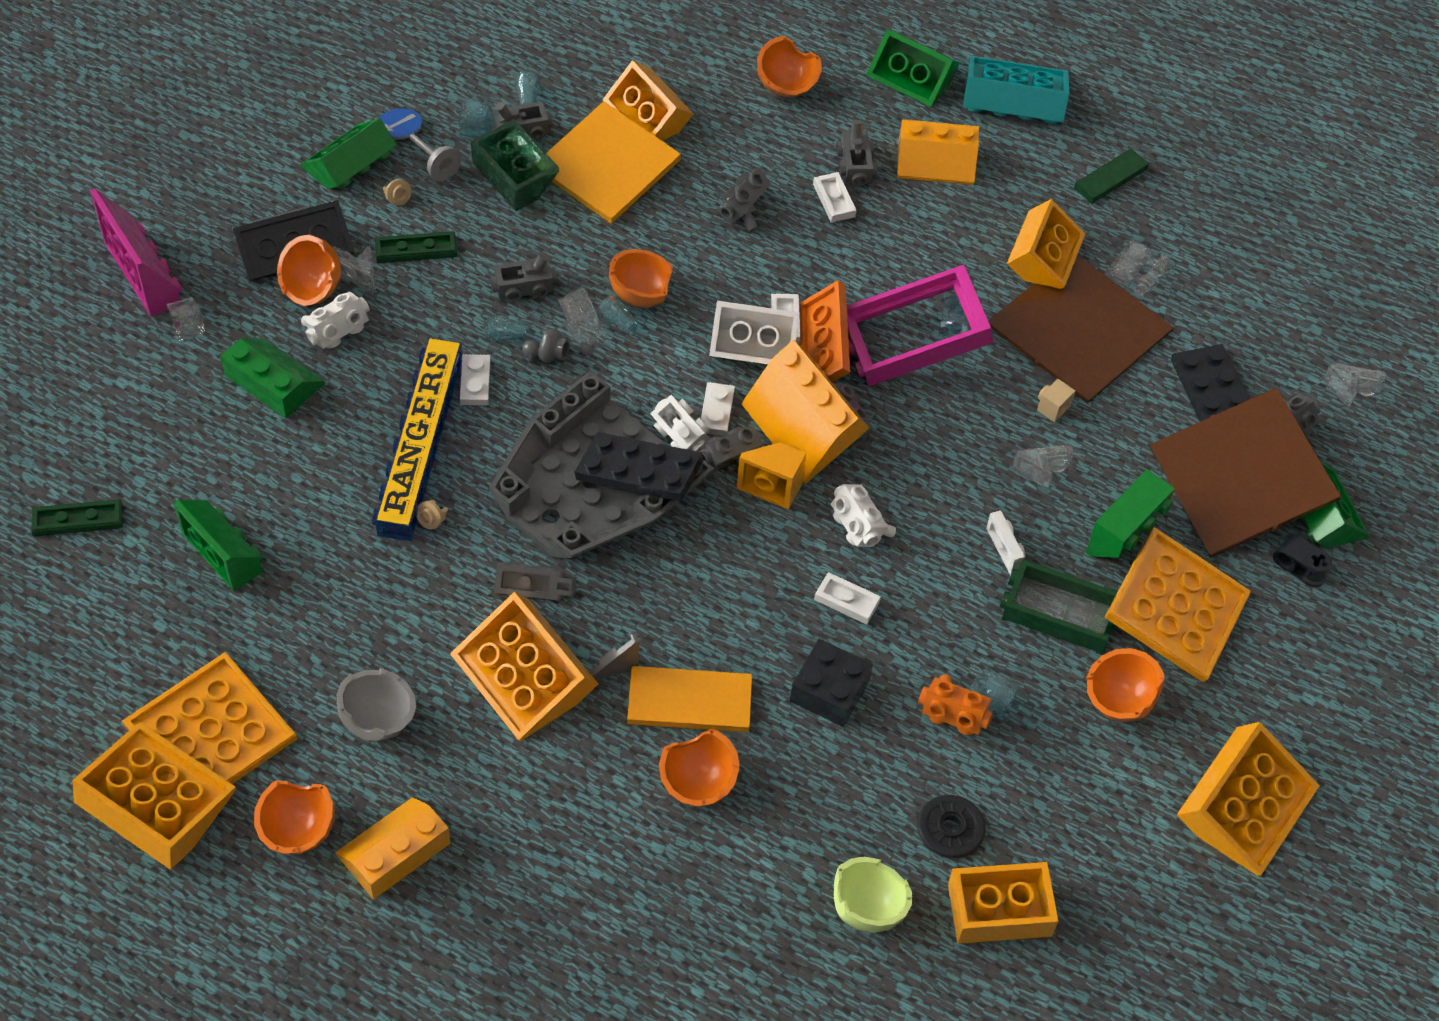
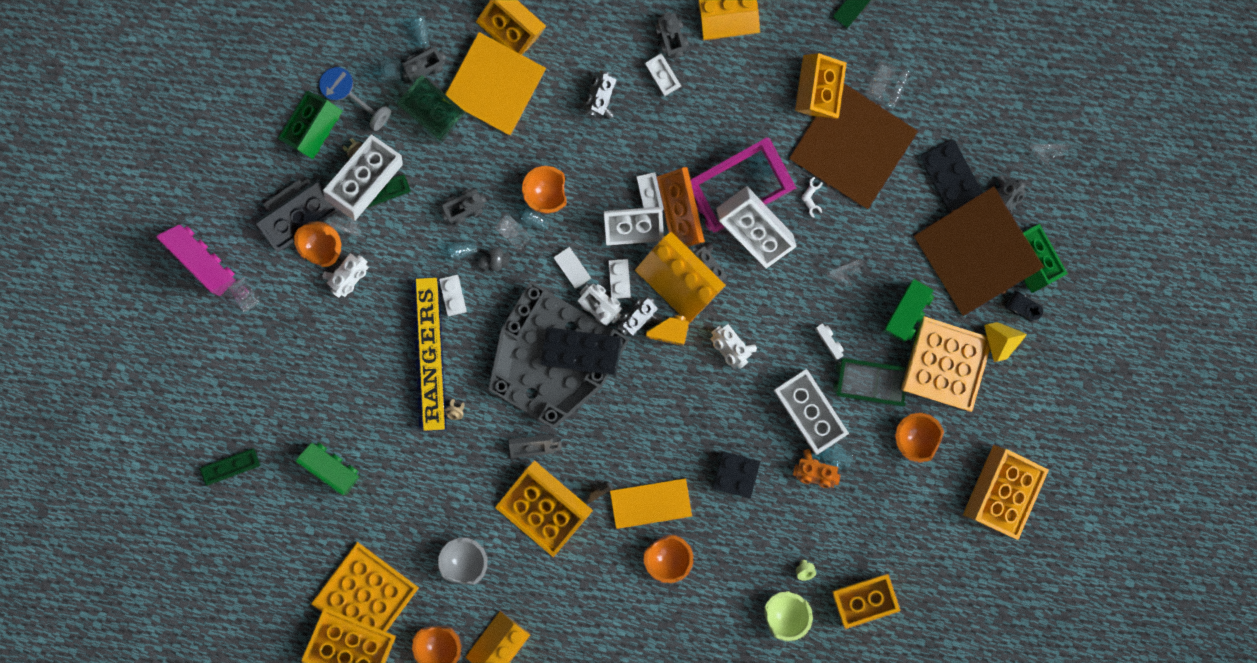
camera: 10 degrees left, 30 degrees up
green slope [220,338,325,418] -> none
white plate [814,572,881,625] -> none
black wheel [917,795,985,858] -> none
tan plate [1037,379,1075,423] -> none
none -> white brick [323,134,403,221]
none -> white tile [554,247,591,289]
none -> white brick [717,186,797,268]
none -> white brick [774,369,849,455]
none -> yellowish green tile [796,560,816,581]
none -> white arm [801,177,822,218]
none -> yellow slope [984,322,1027,362]

